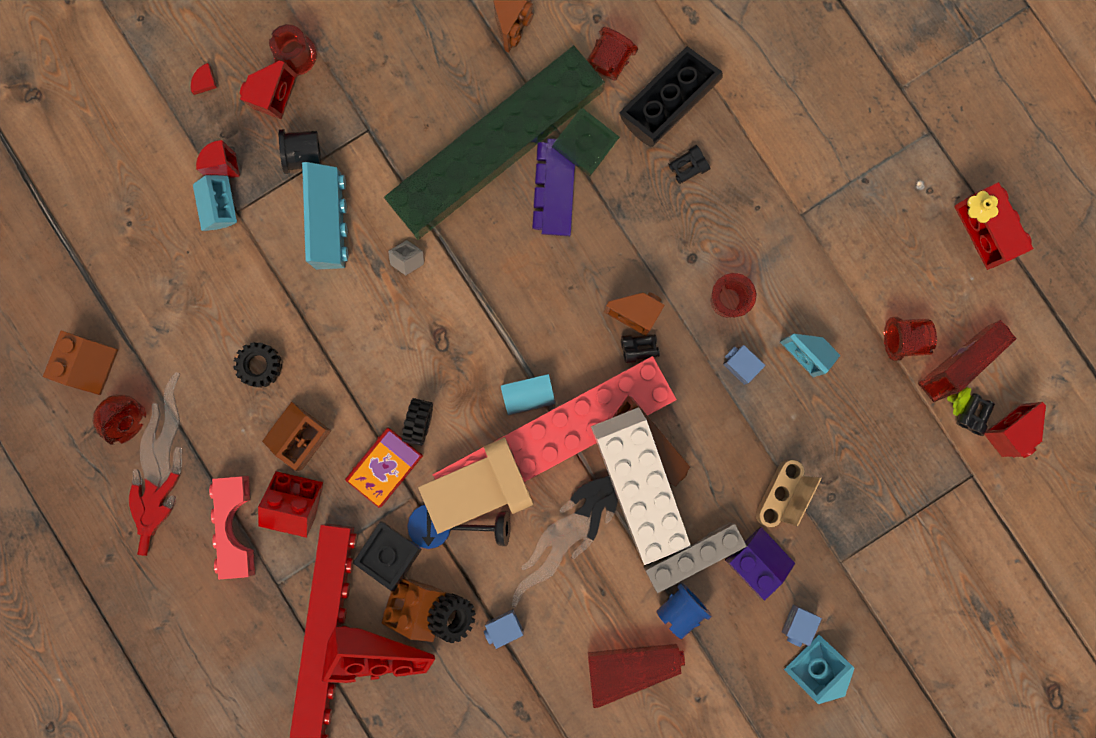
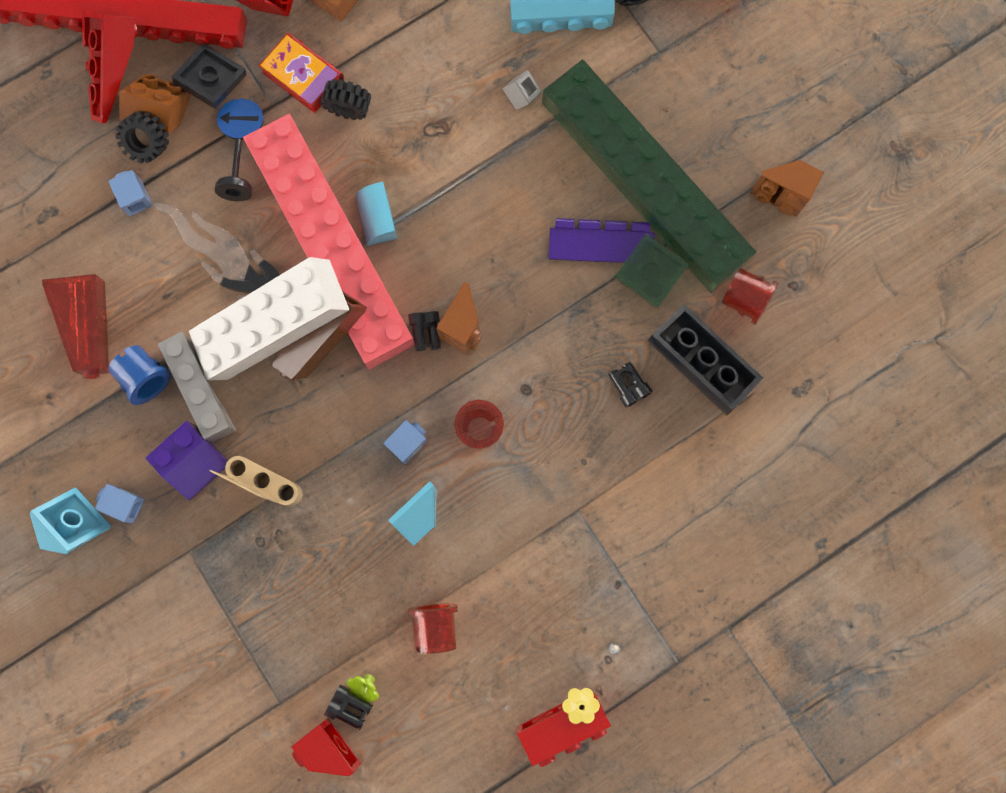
camera: 90 degrees right, 5 degrees down
tan piece [418,437,534,534] -> none
clear red slope [918,320,1017,402] -> none

